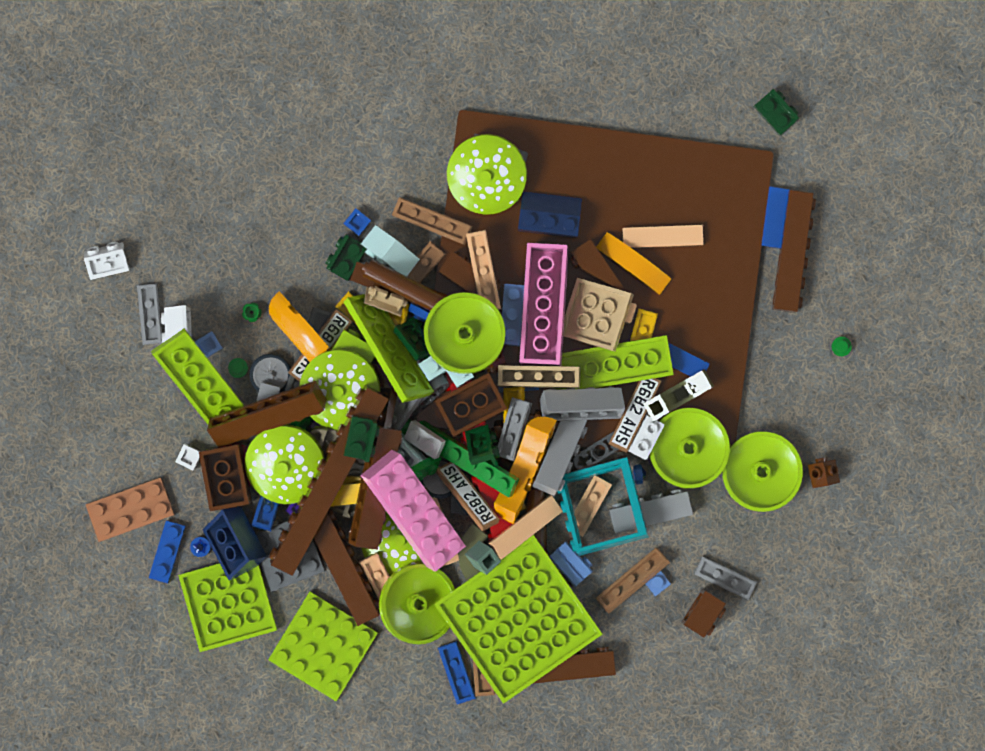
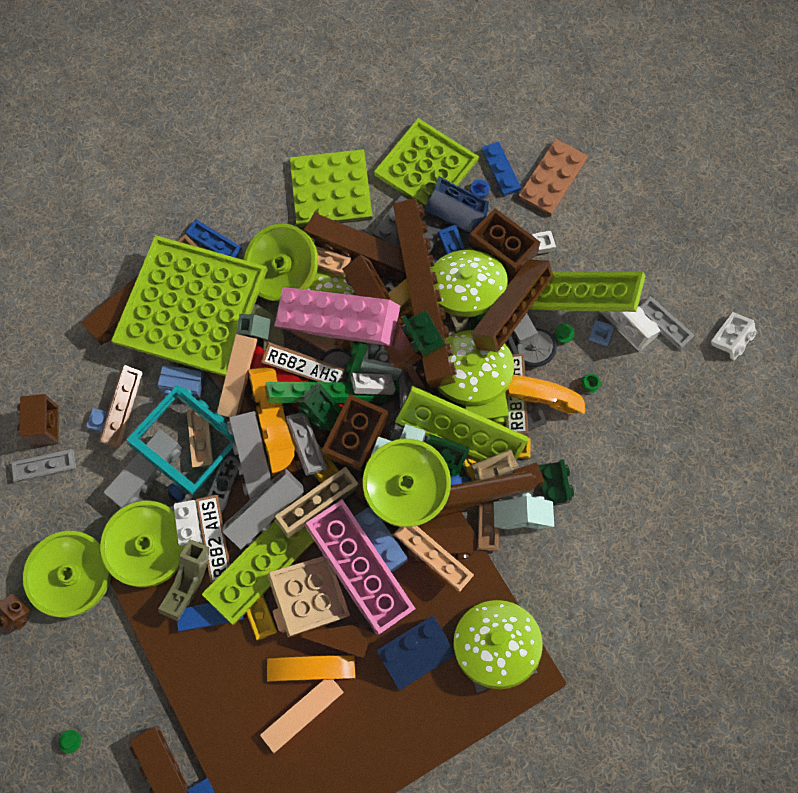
camera: 140 degrees right, 15 degrees down
blue plate [343,208,371,236] -> none
medium nougat tile [392,197,472,245] -> none

